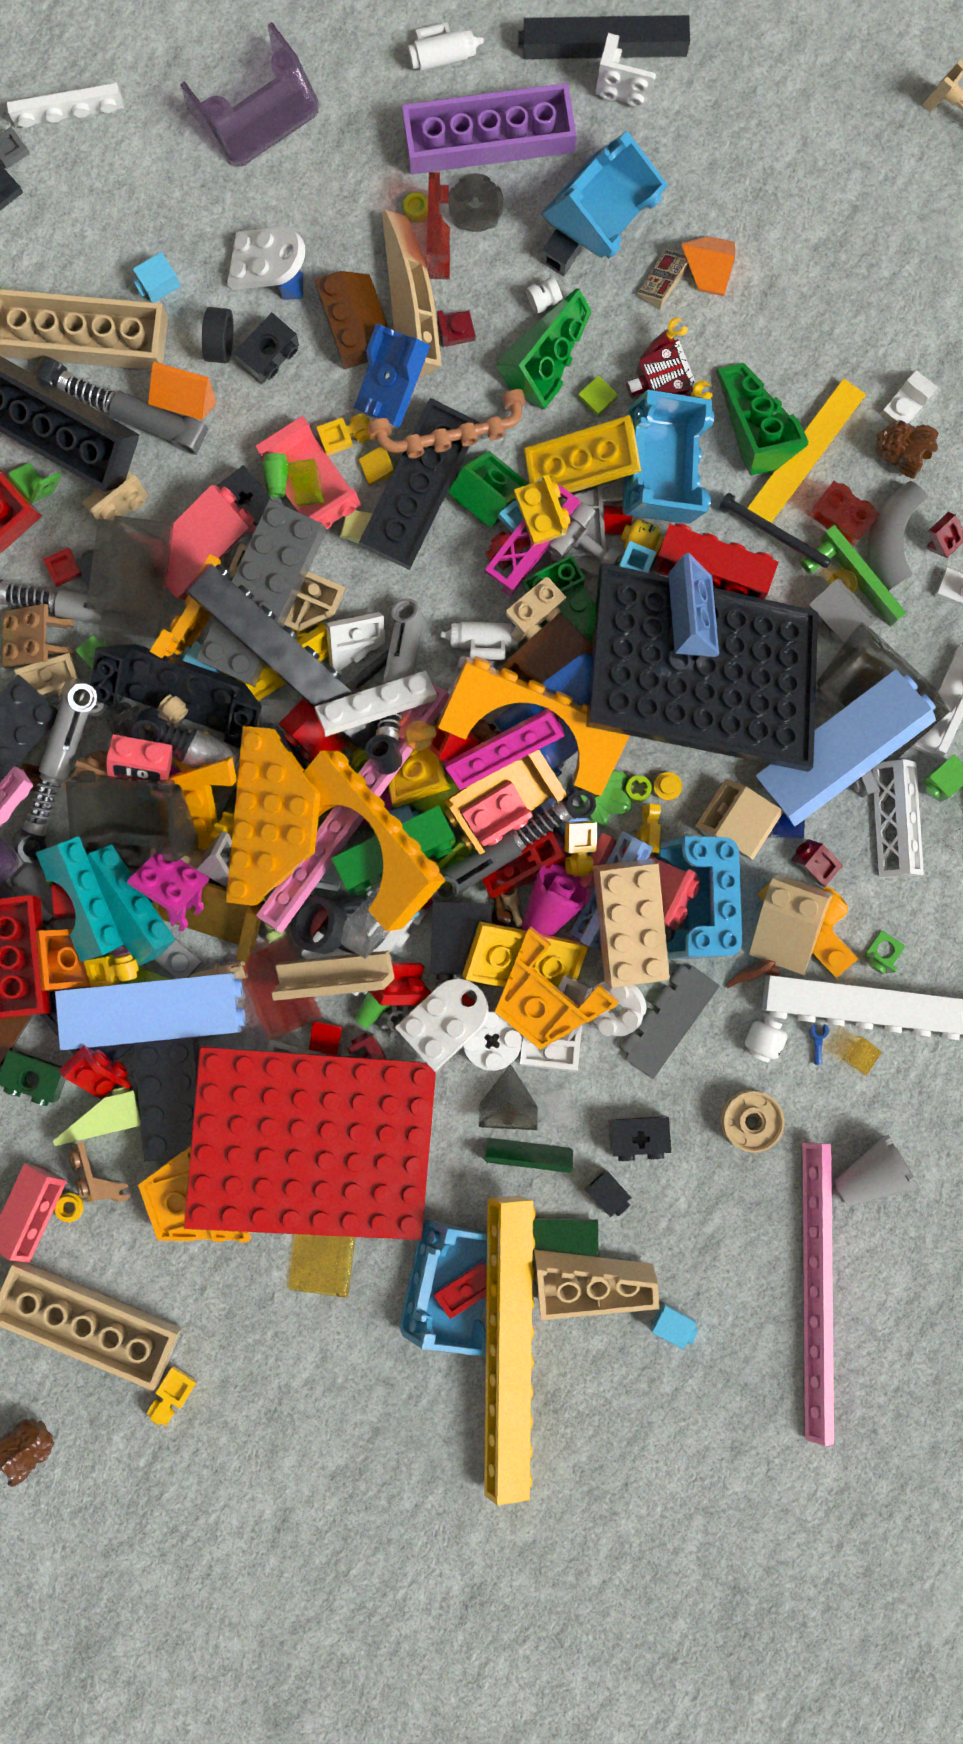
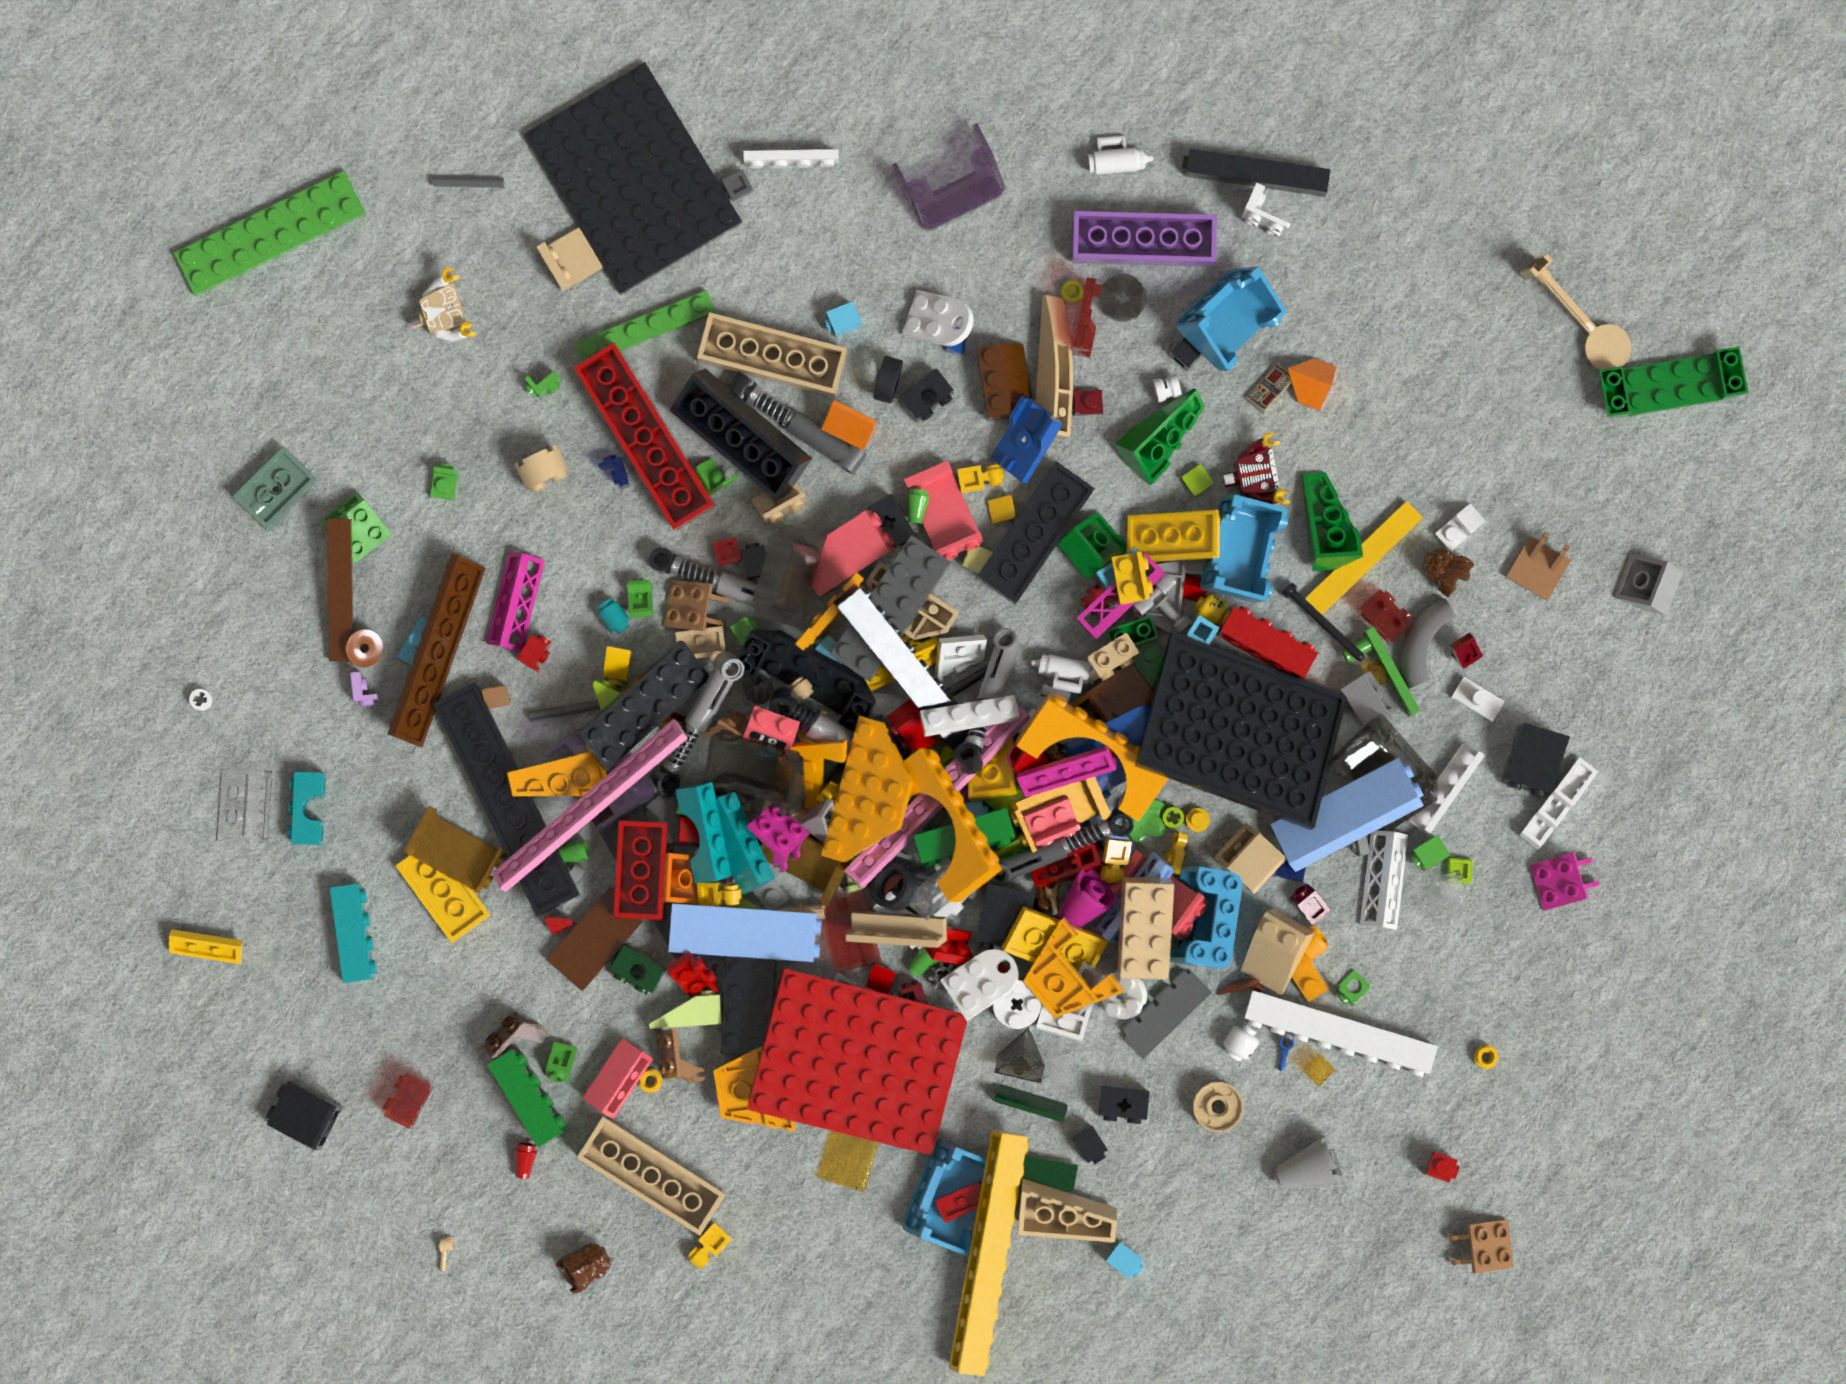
camera: 15 degrees right, 0 degrees up
clear neon green panel [287,458,325,506] -> none
nougat bar [367,389,526,458] -> none
clear yellow plate [404,721,436,751] -> none
medium blue slope [668,553,719,657] -> none
bright pink plate [802,1142,834,1446] -> none

